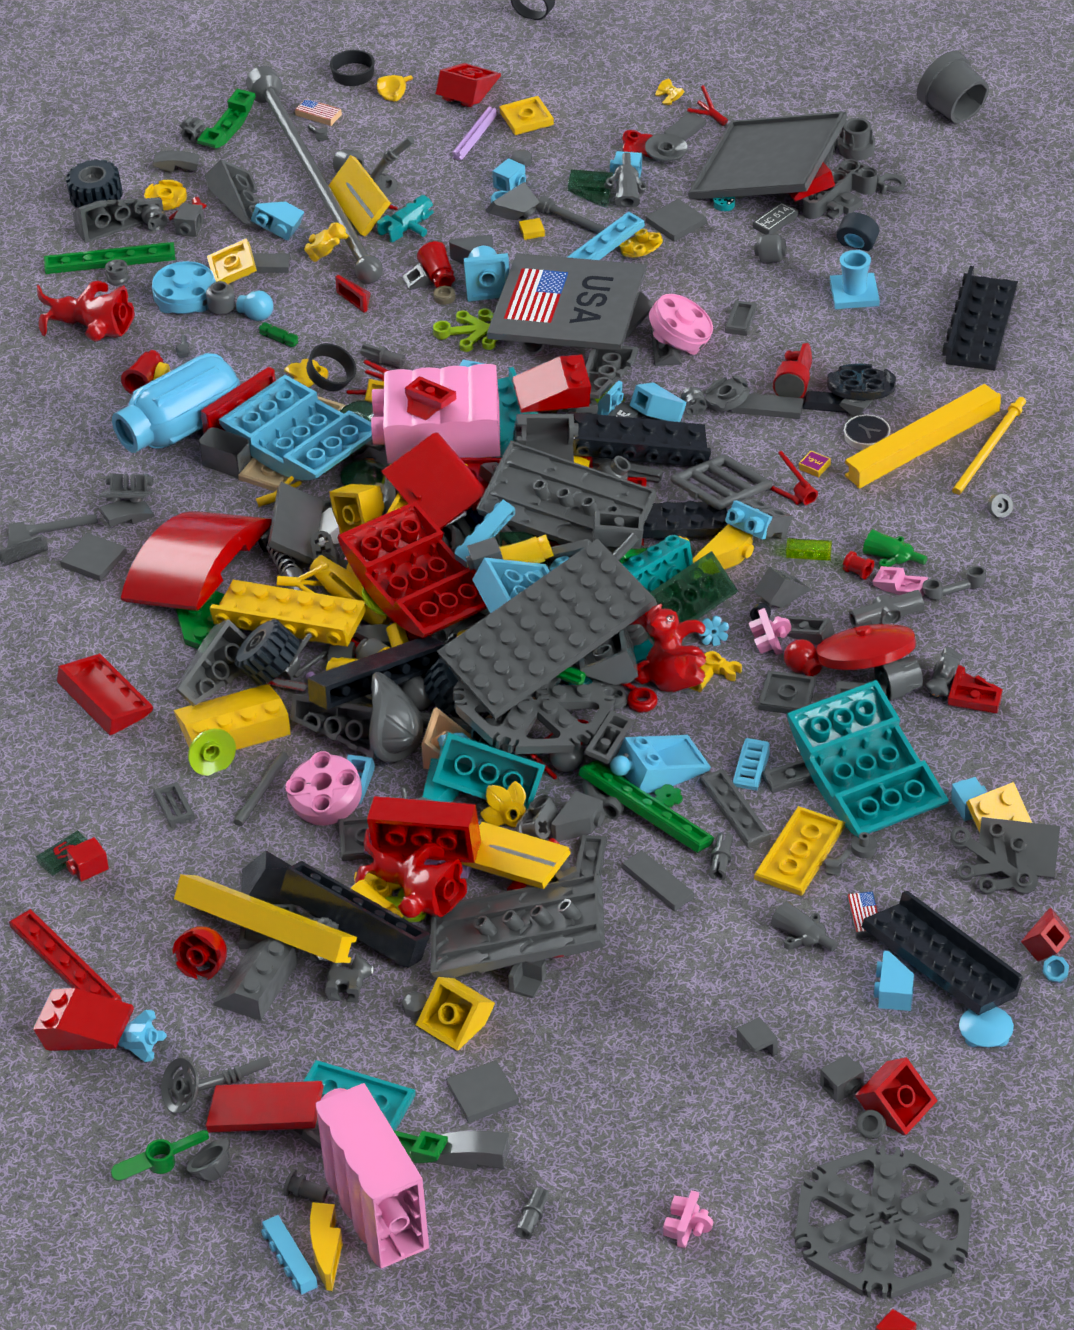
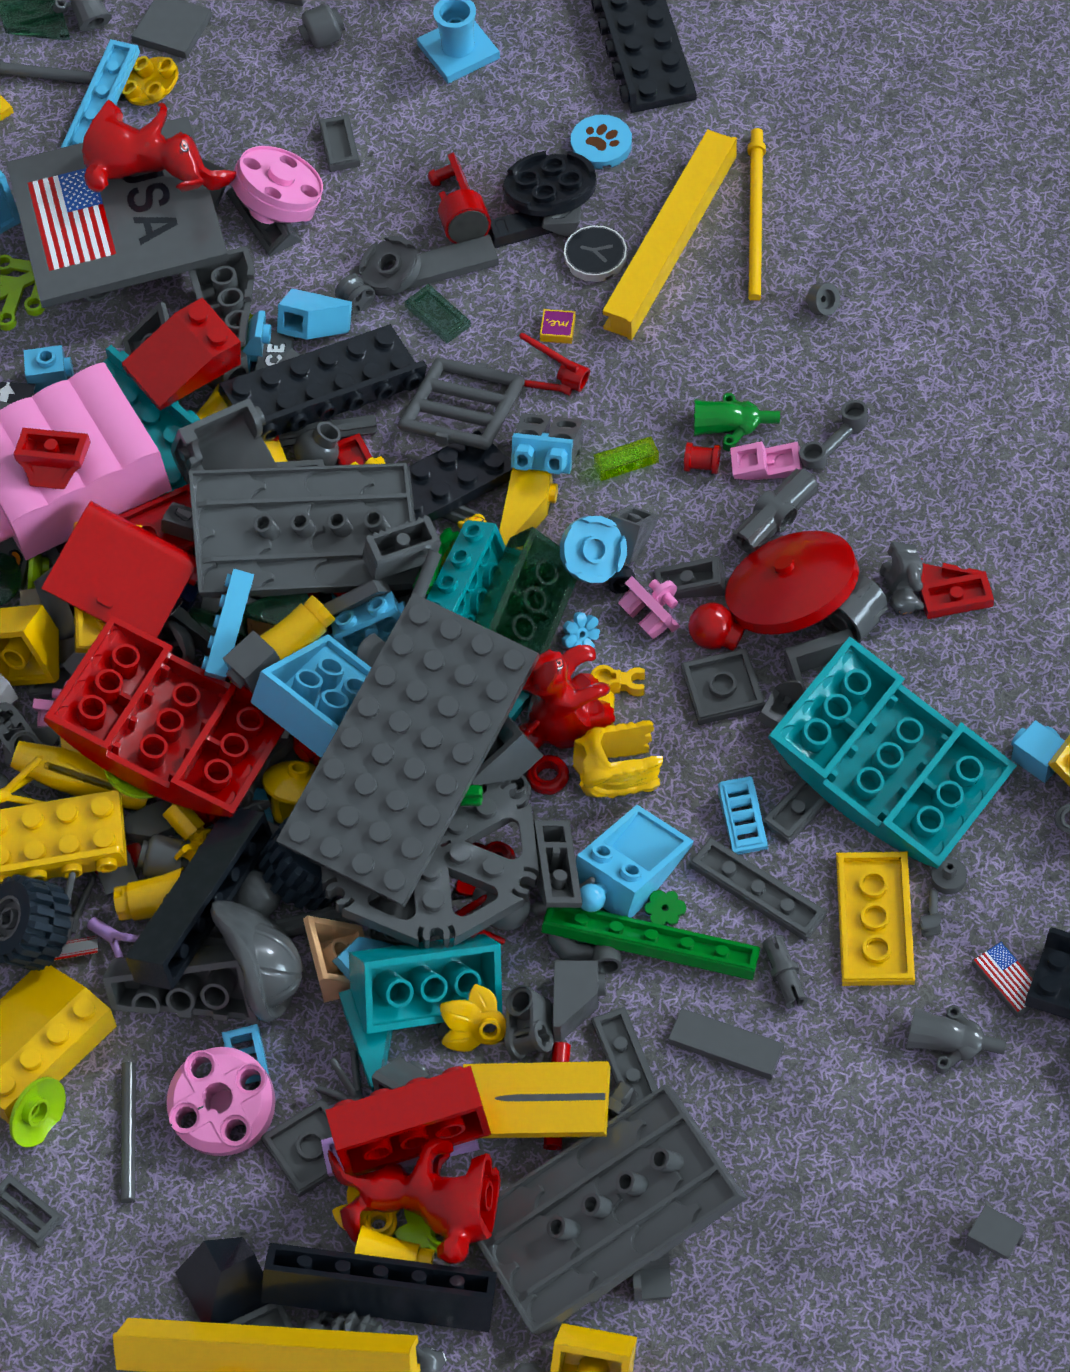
camera: 25 degrees left, 15 degrees up
none -> red animal [82,100,236,193]
none -> tile [405,284,471,344]
none -> medium azure tile [559,516,627,583]
none -> medium azure tile [571,115,632,169]
none -> yellow piece [573,720,663,798]

